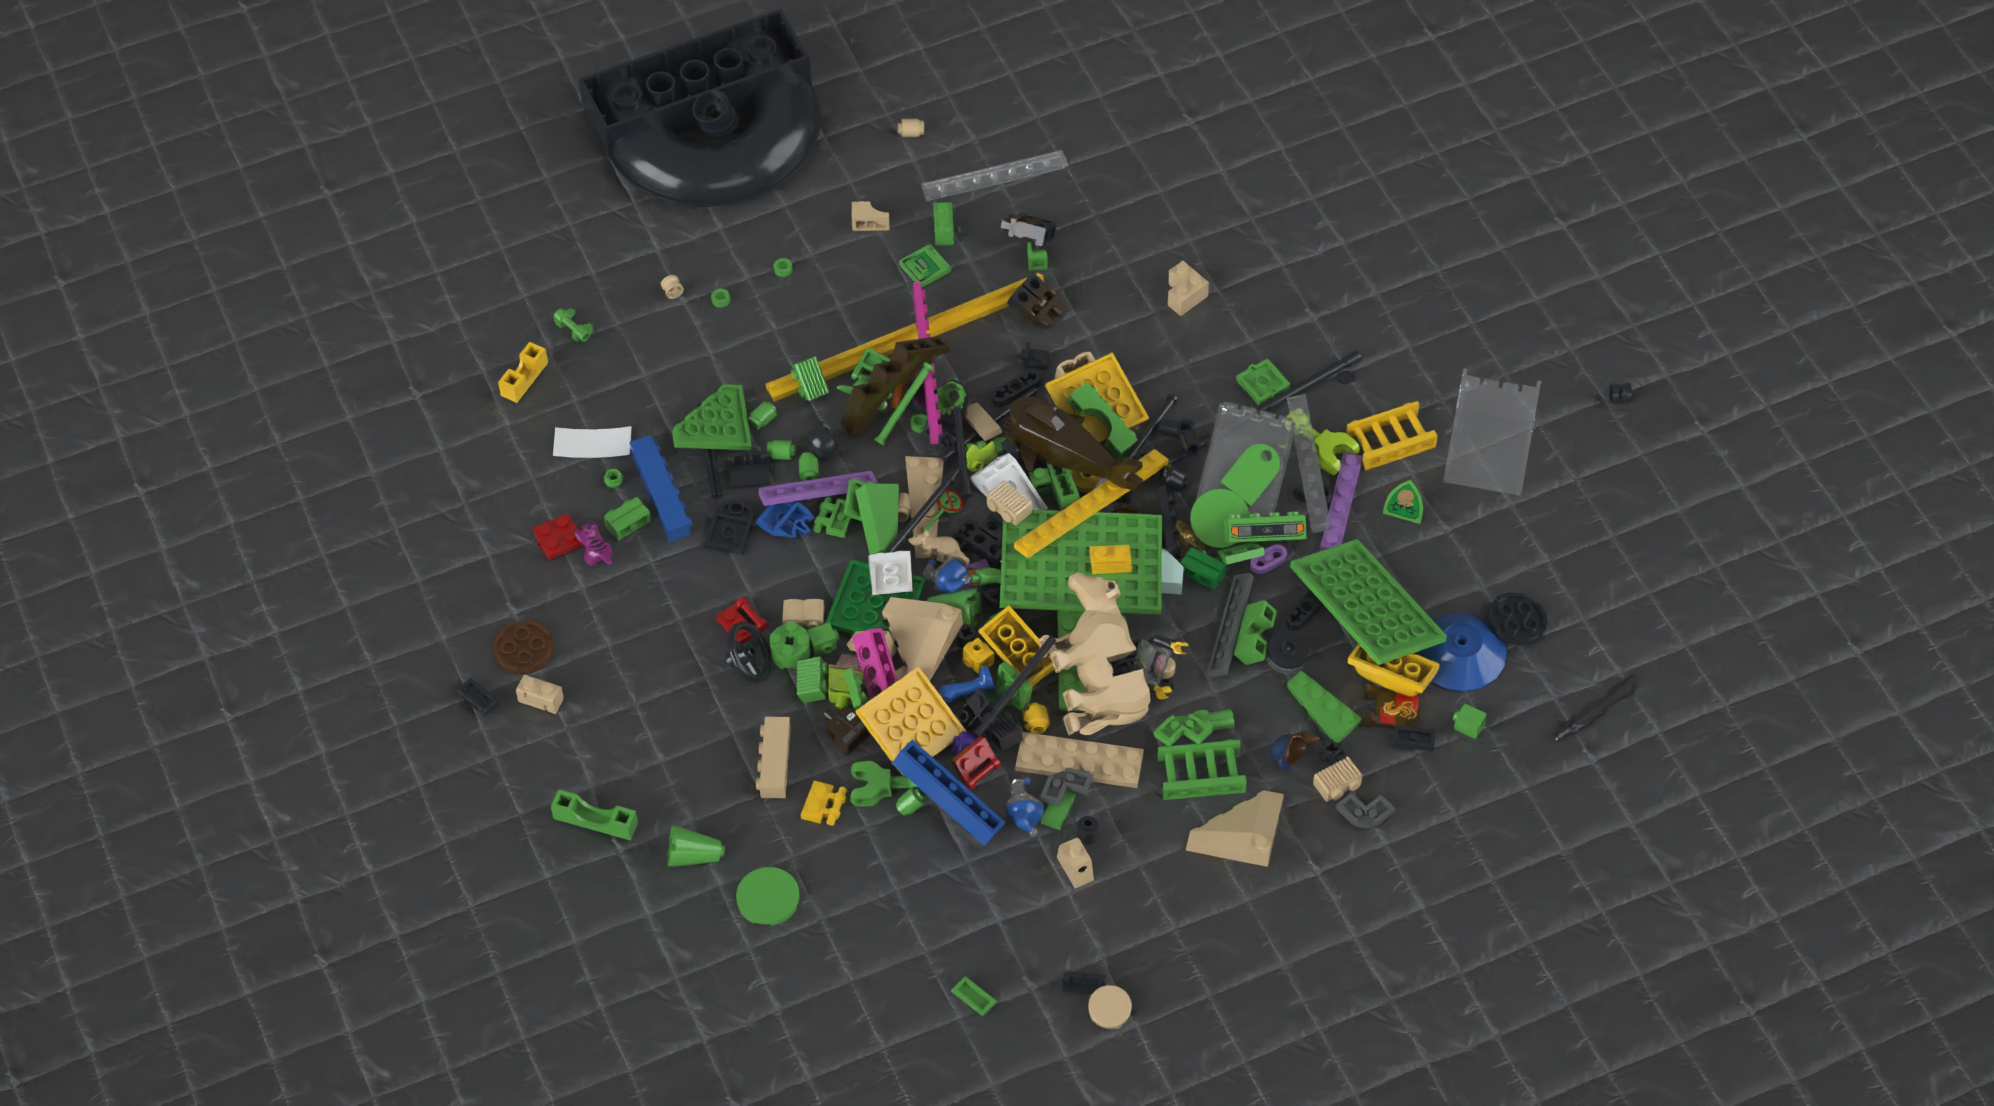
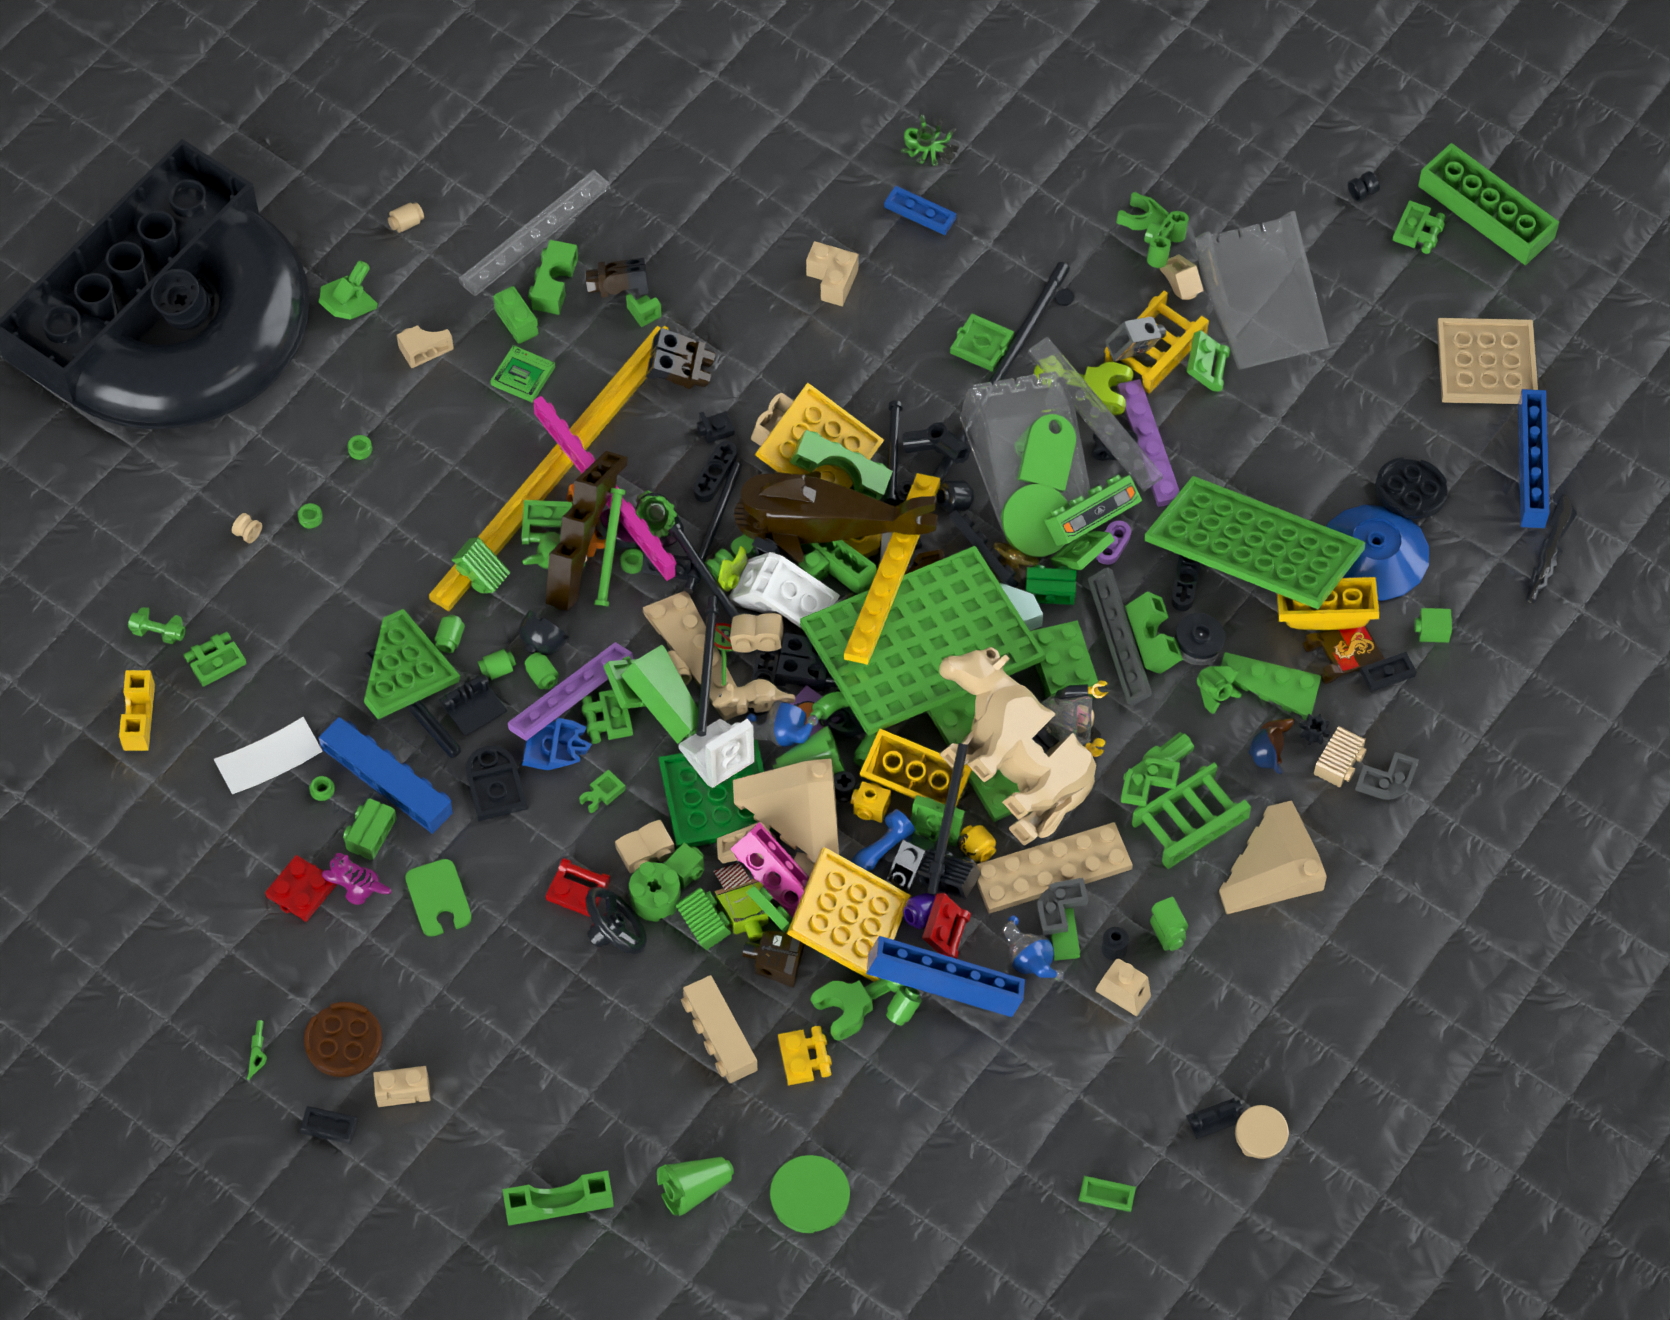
camera: 30 degrees left, 5 degrees up
tan tile [965,402,1002,441] -> none
tan brick [987,481,1032,526] -> none
yellow plate [1089,545,1132,574] -> none
shield [1383,479,1423,524] -> none
none -> bright green plate [183,631,247,687]
none -> bright green hand [247,1020,267,1080]
none -> bright green piece [319,261,378,320]
none -> bright green piece [405,859,472,937]
none -> bright green arch [528,240,578,315]
none -> bright green plate [579,769,626,813]
none -> tan brick [730,613,784,652]
none -> blue plate [884,186,956,235]
none -> animal [901,114,959,166]
none -> bright green brick [1030,620,1098,708]
none -> dark grey torso [1105,317,1166,362]
none -> bright green piece [1116,192,1189,268]
none -> bright green brick [1150,897,1188,951]
none -> tan arch [1160,254,1204,300]
none -> bright green plate [1187,330,1230,392]
none -> bright green brick [1197,666,1242,714]
none -> bright green plate [1393,200,1446,254]
none -> bright green brick [1418,143,1559,266]
none -> tan plate [1437,318,1538,404]
none -> blue brick [1518,389,1549,528]

